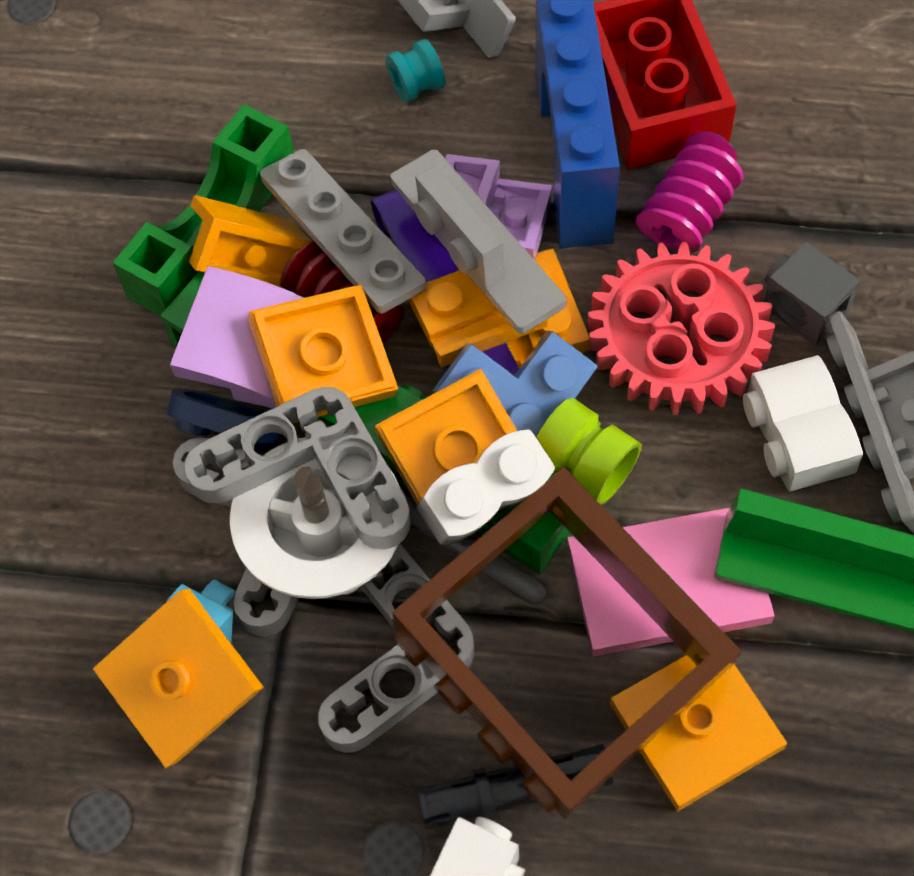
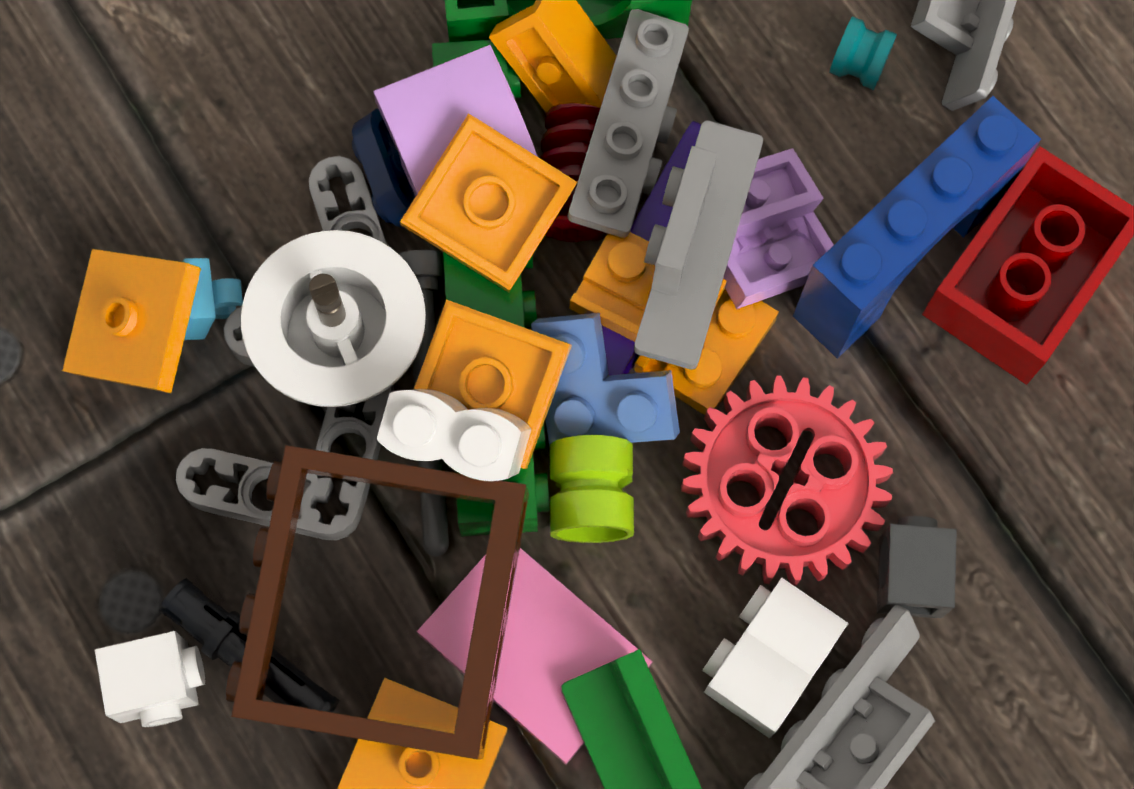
camera: 45 degrees right, 10 degrees up
light grey beam [184,387,411,550] -> none
dark pink piece [635,131,744,253] -> none

